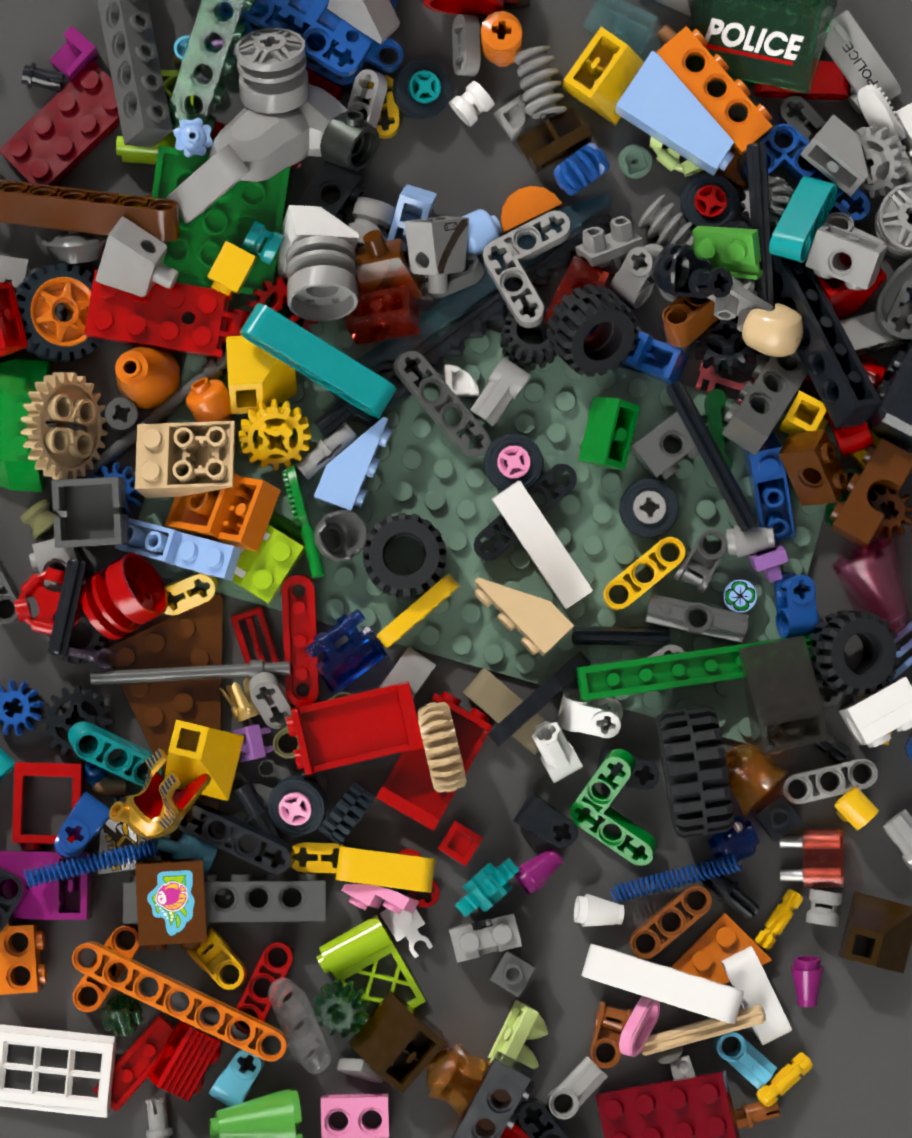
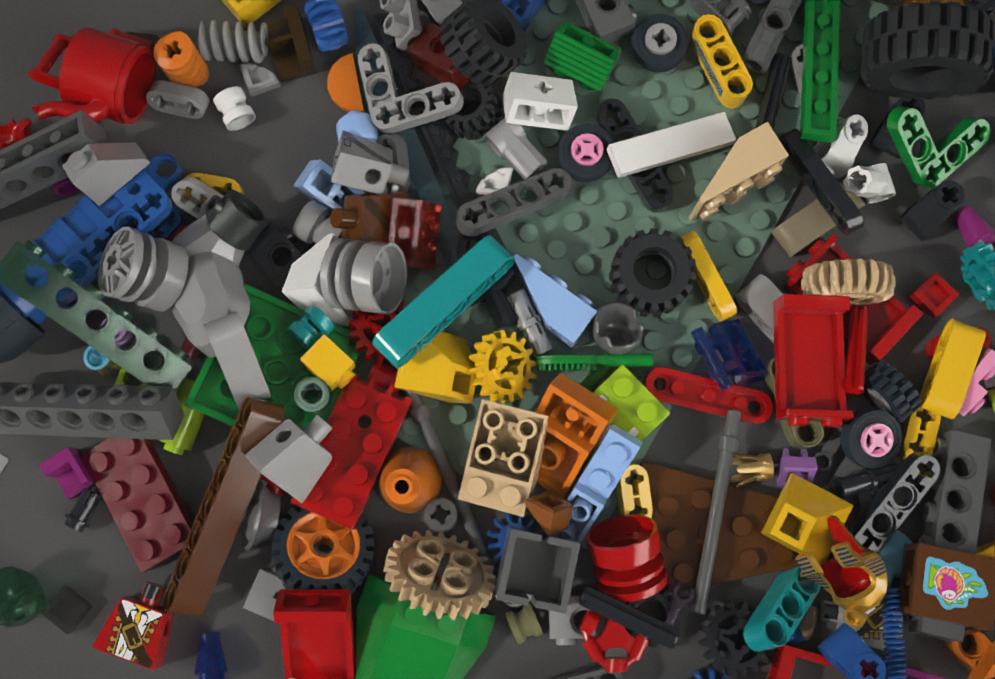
camera: 75 degrees left, 5 degrees down
light blue plant [173,118,213,157] -> none
orange head [186,378,232,422] -> none
red tile [230,606,280,664] -> none
light grey beam [248,672,292,729] -> none
black wheel [392,59,451,120] -> none
none -> sand green cone [294,377,329,412]
none -> white brick [502,72,578,131]
none -> dark orange slope [525,492,573,536]
none -> red axle [845,305,869,395]

